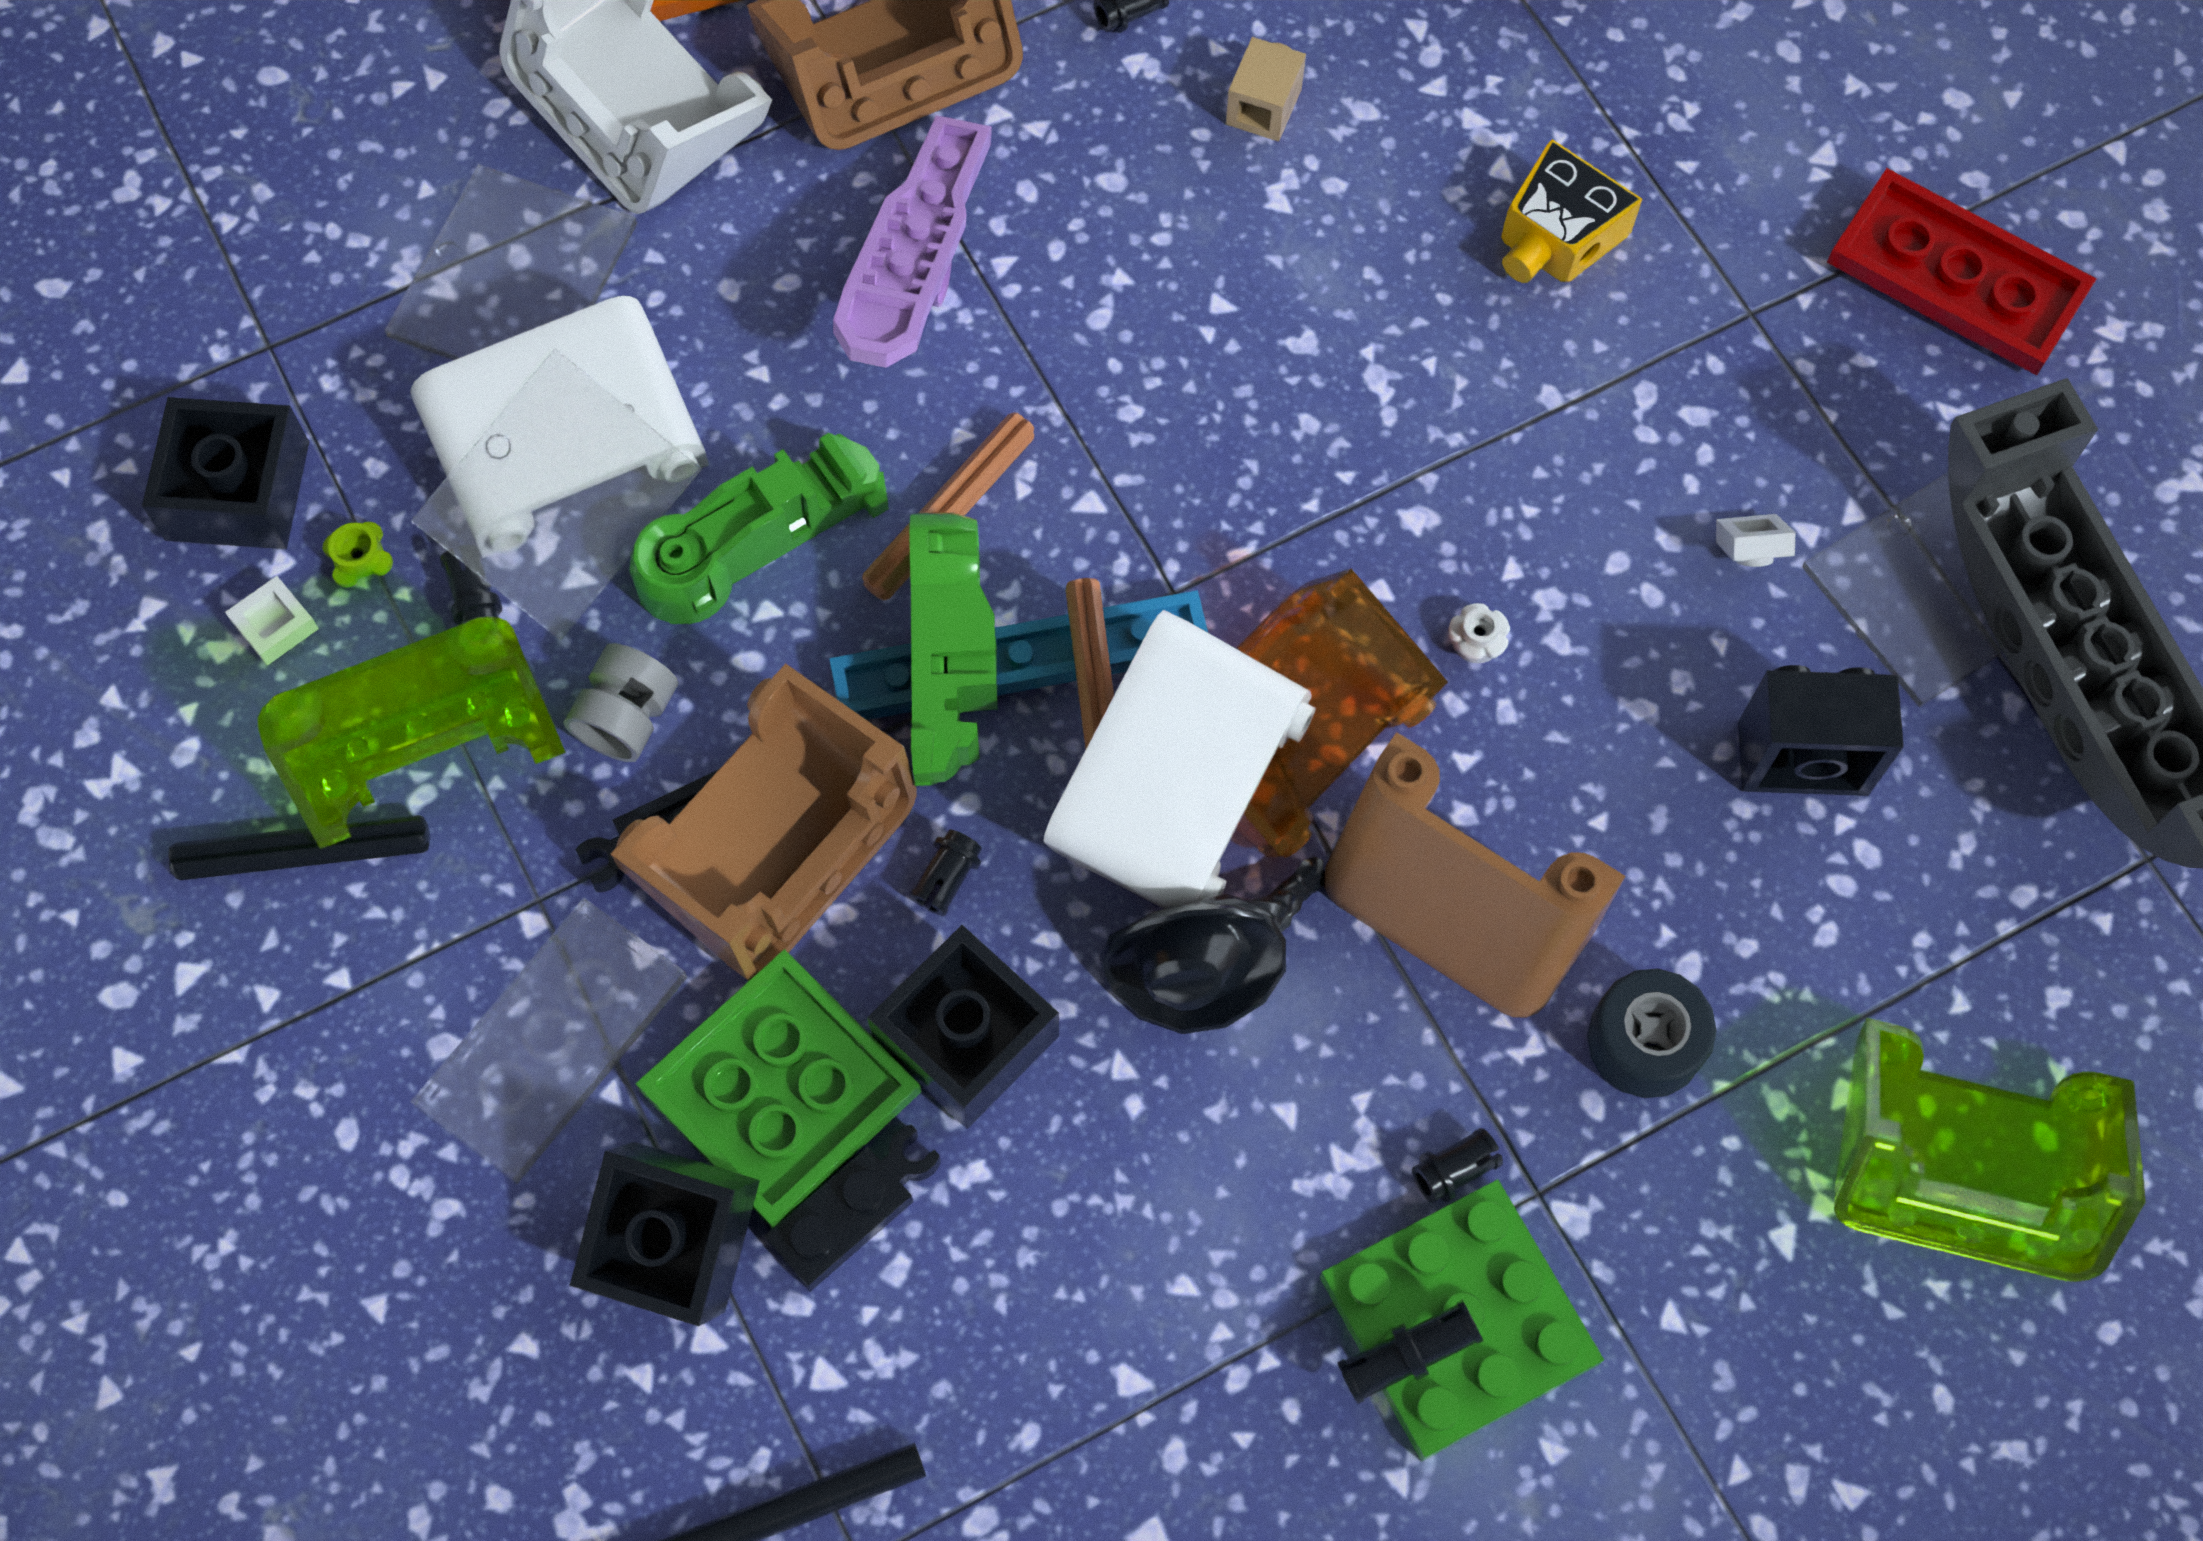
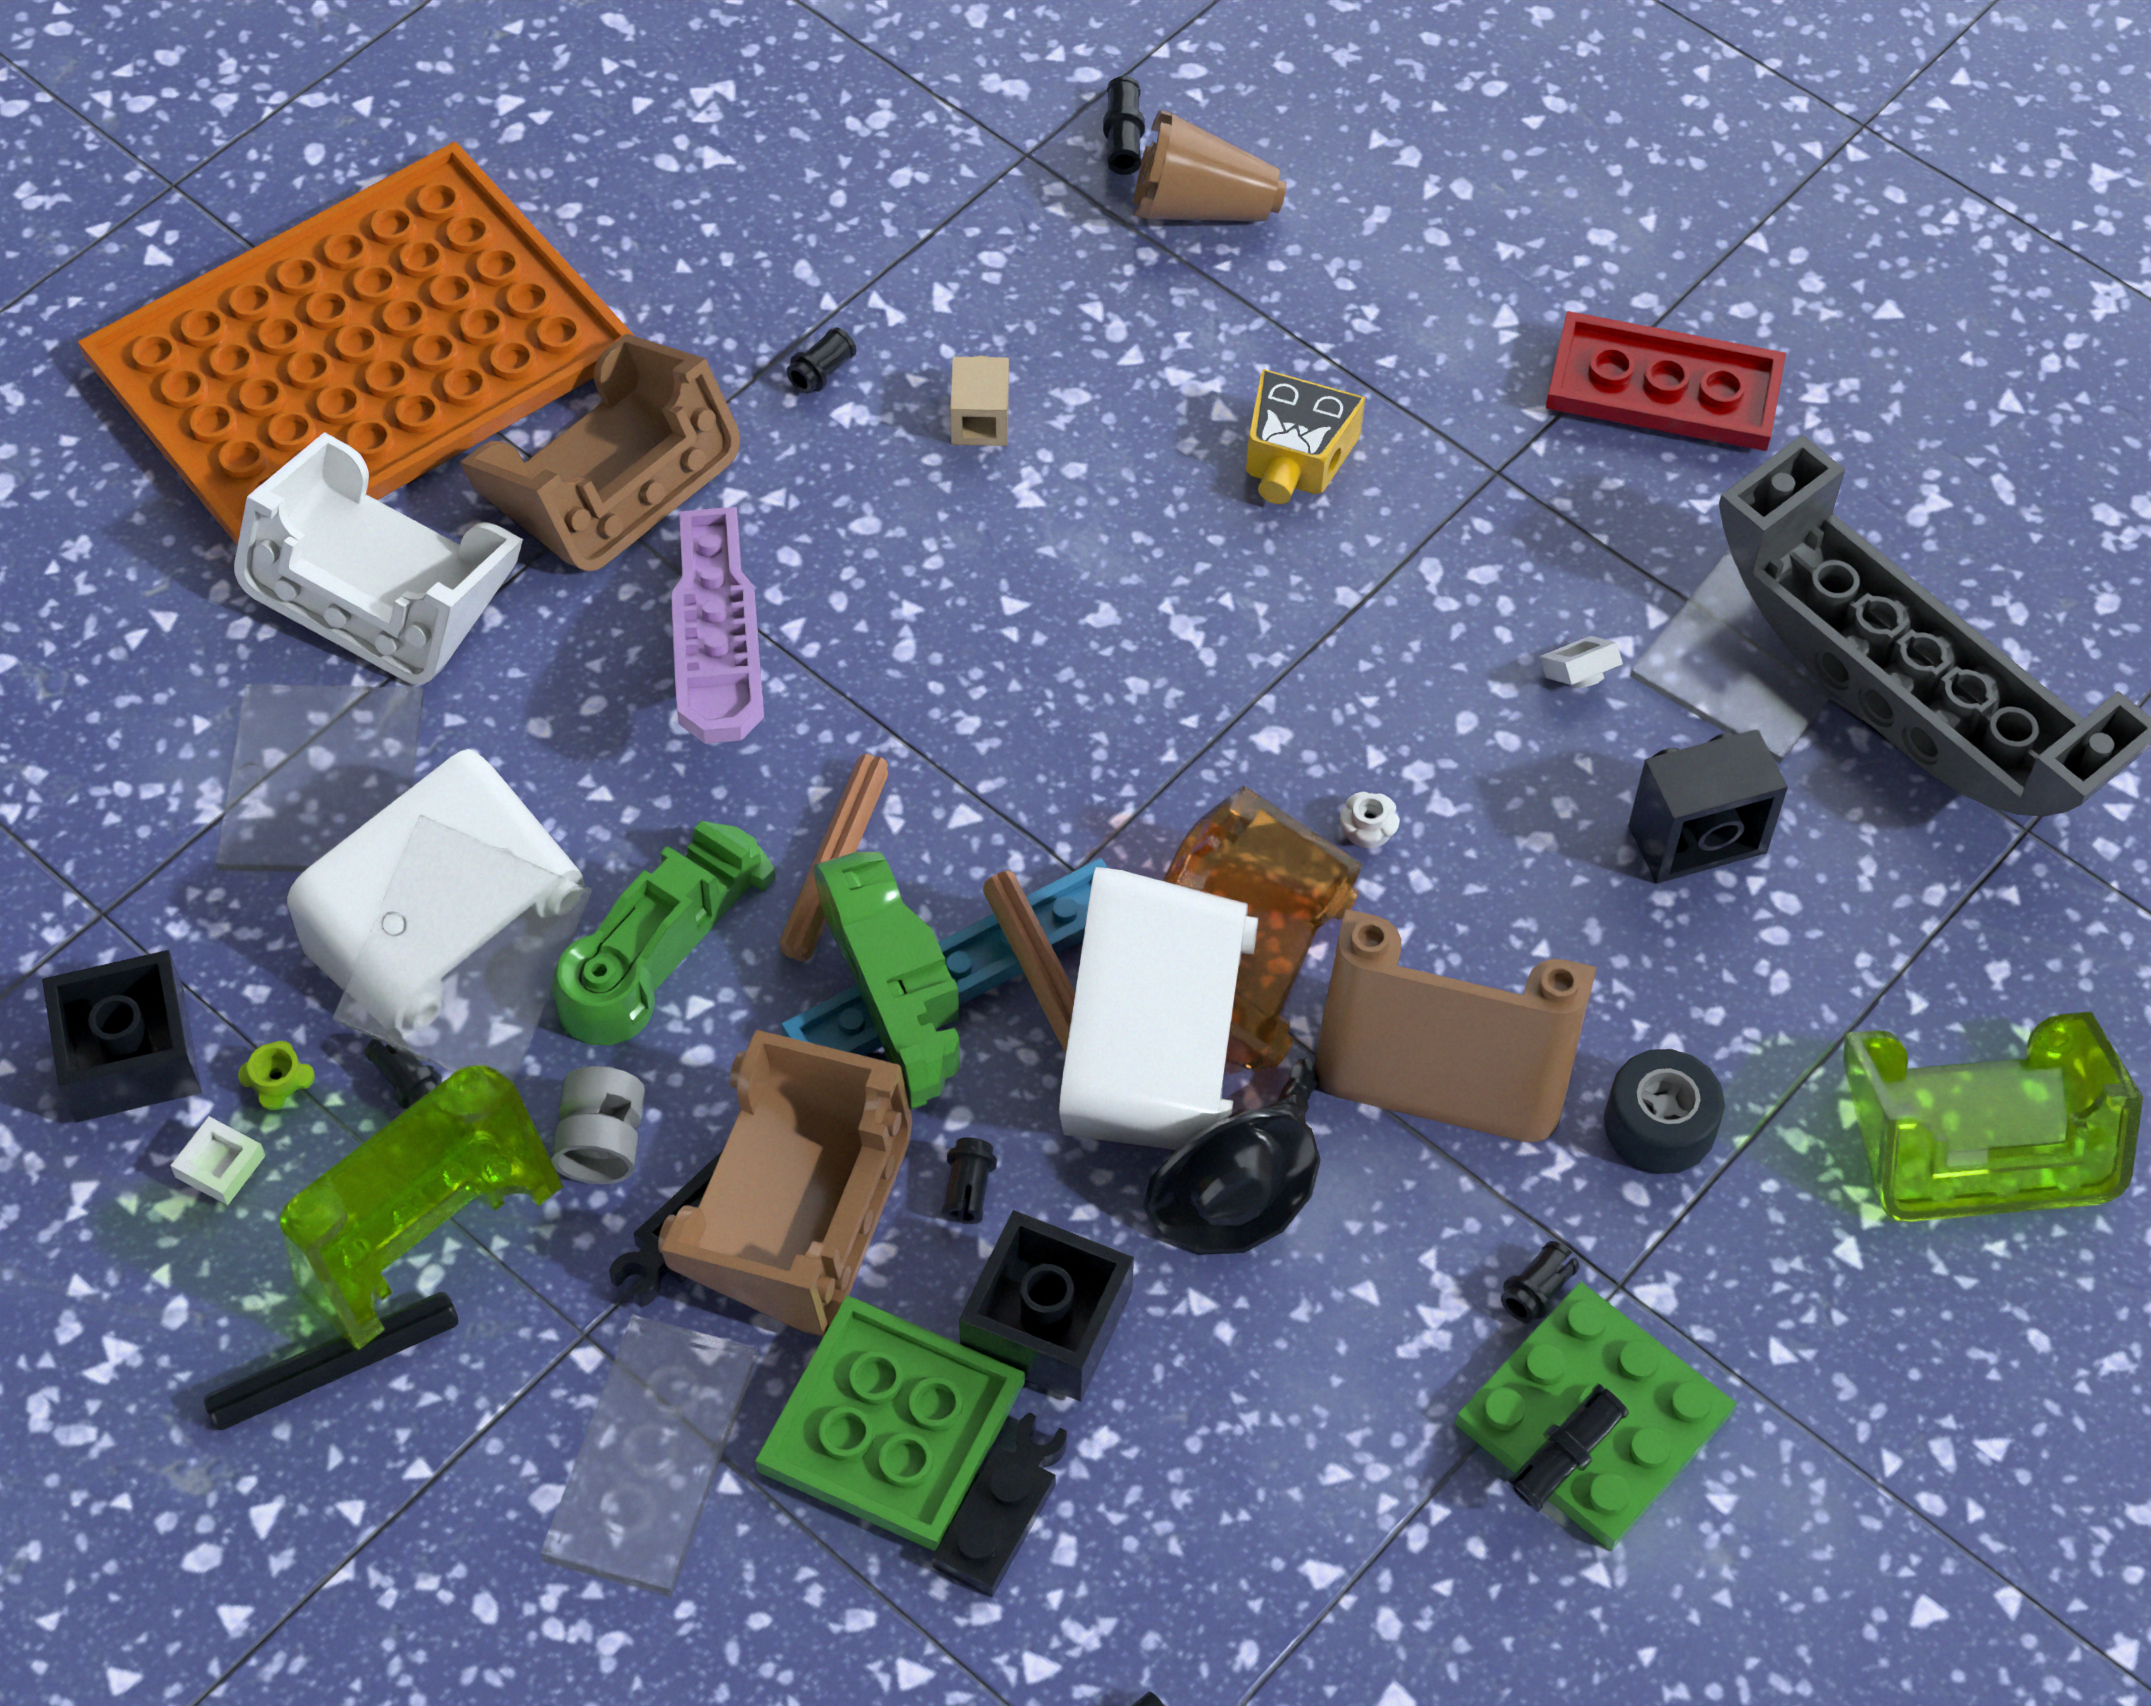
camera: 20 degrees left, 10 degrees down
black brick [569,1142,760,1327] -> none

